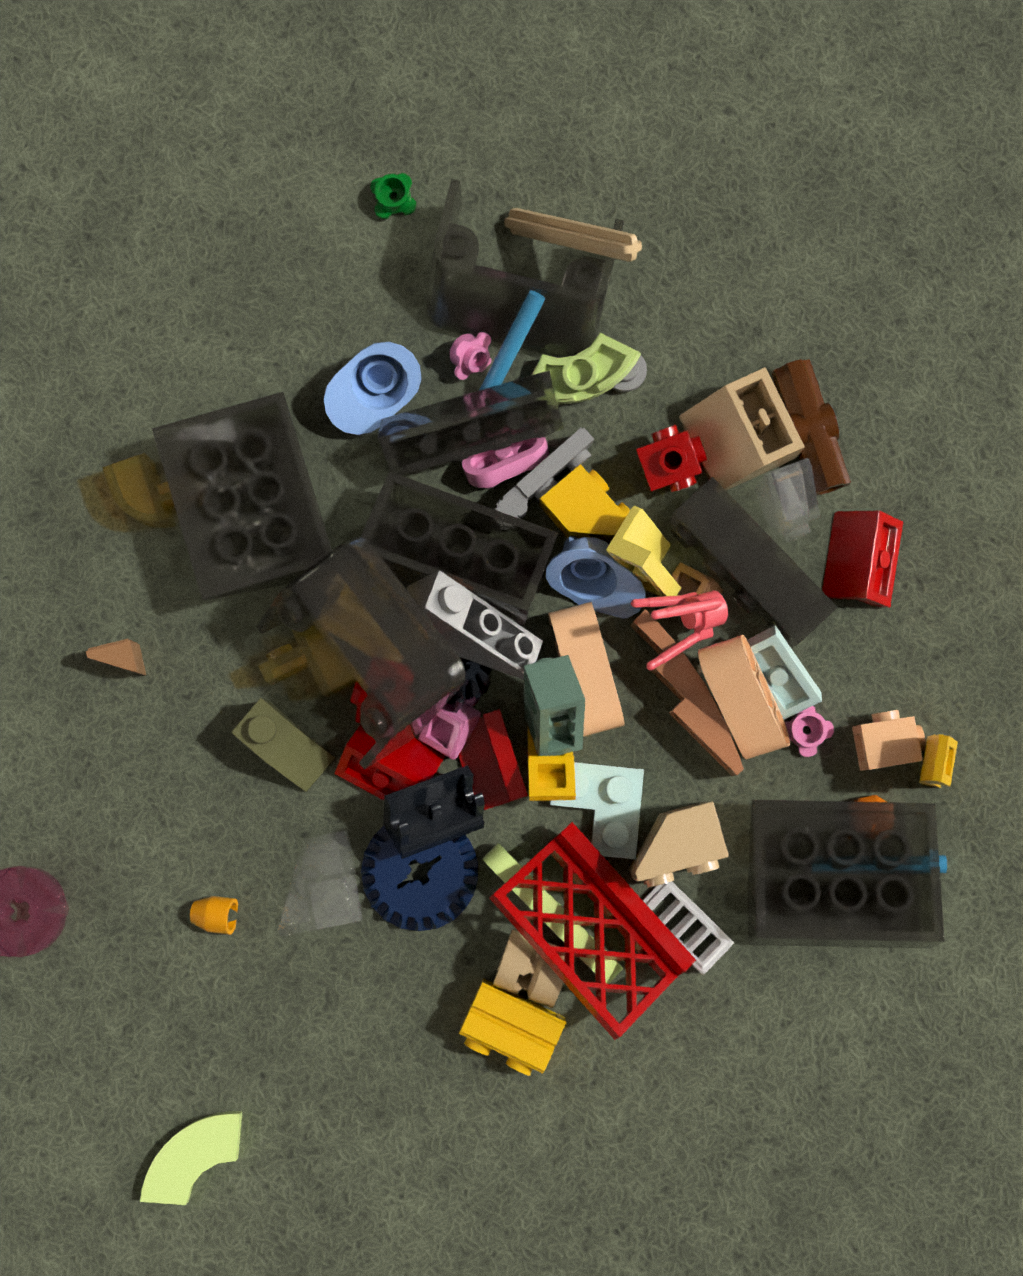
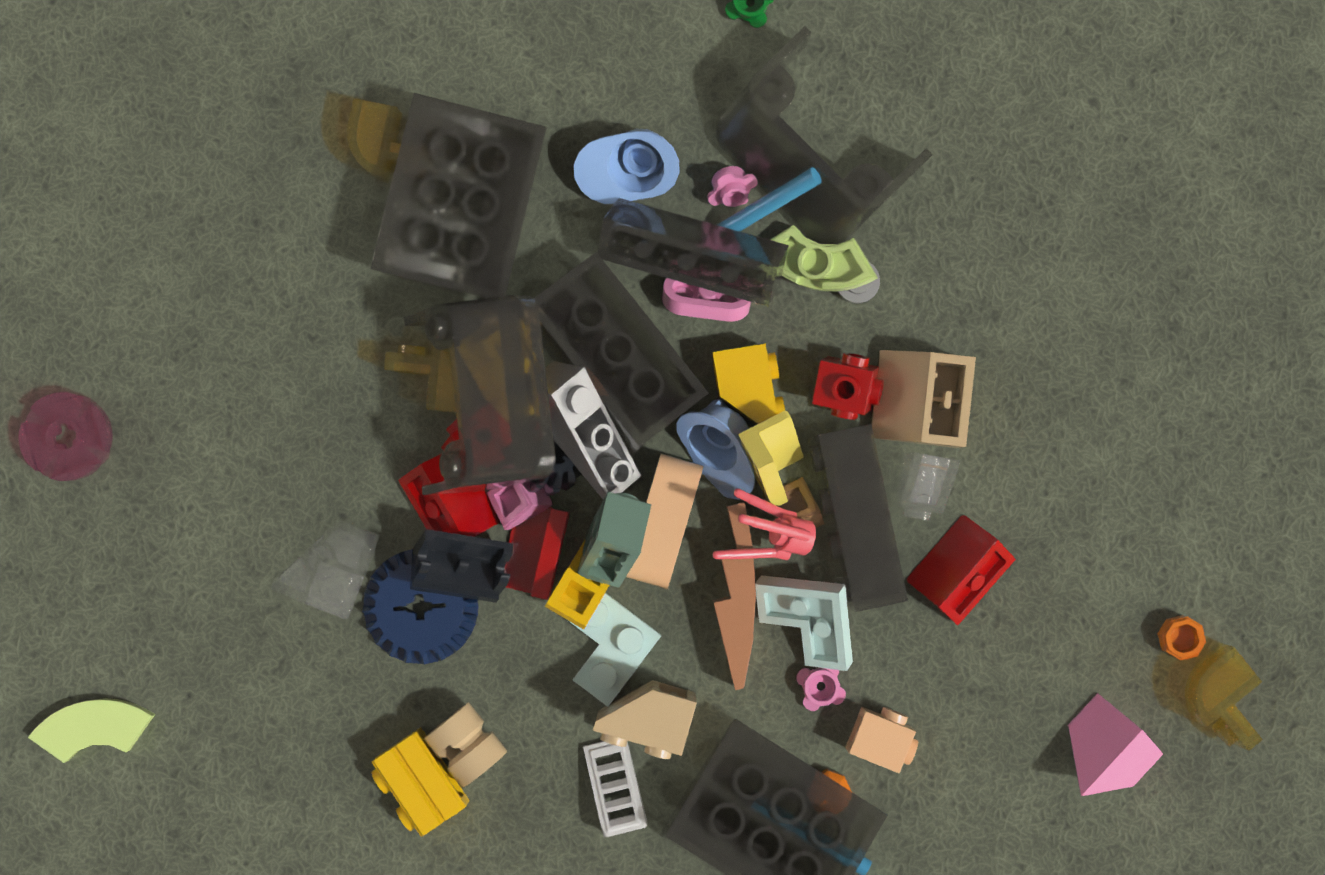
camera: 30 degrees right, 5 degrees up
medium nougat slope [86,639,146,676] -> none
light orange hose [190,896,238,935] -> none
olive slope [231,698,335,792] -> none
yellowish green beam [482,843,624,984] -> none
red fence [489,822,696,1040] -> none
light grey hinge [494,428,594,527] -> none
tan axle [504,208,642,262] -> none
light nougat beam [698,635,790,759] -> none
reddish brown piece [772,359,851,496] -> none
yellow slope [919,734,958,788] -> none

